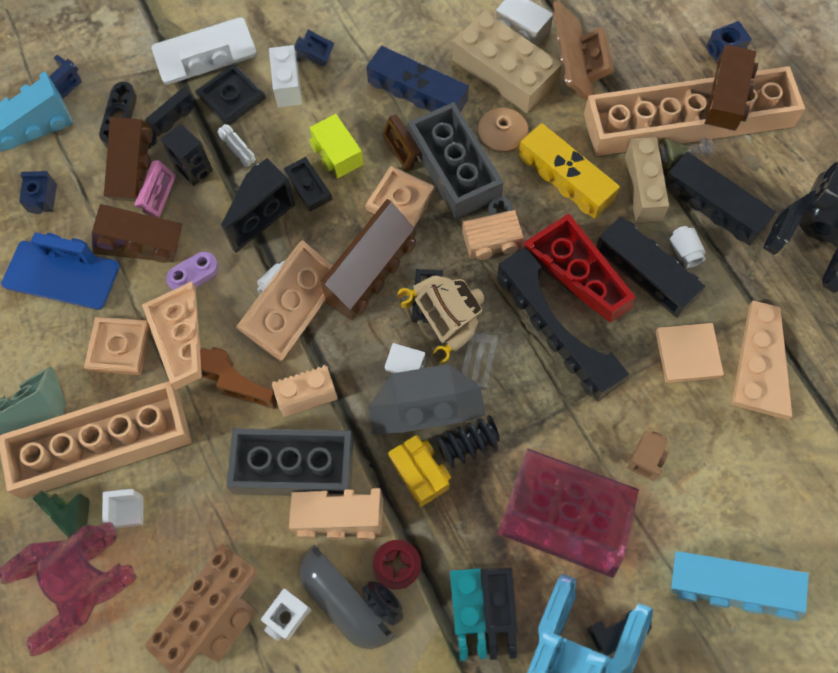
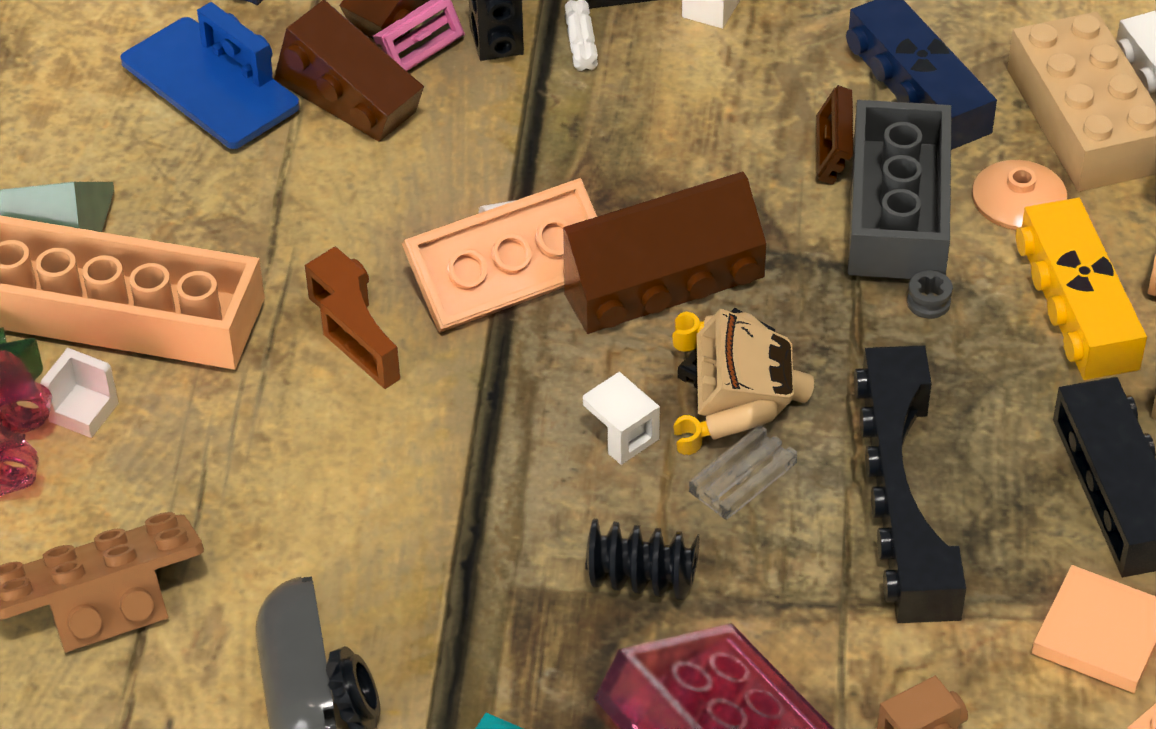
camera: 30 degrees right, 20 degrees down
light nougat tile [84,317,151,375] -> none
light nougat wing [142,281,202,390] -> none
lavender plate [166,252,219,290] -> none
black slope [221,158,296,253] -> none
dark grey brick [226,428,354,496] -> none
white brick [261,589,312,642] -> none
light nougat brick [272,365,338,417] -> none
black plate [283,156,332,212] -> none
light nougat wedge [289,488,383,541] -> none
neon yellow brick [309,114,364,179] -> none
light nougat tile [365,166,436,227] -> none
dark grey wedge [368,364,485,434] -> none
dark red gear [373,540,421,590] -> none
yellow brick [388,435,451,507] -> none
light nougat brick [462,210,523,260] -> none
red wedge [524,213,635,323] -> none

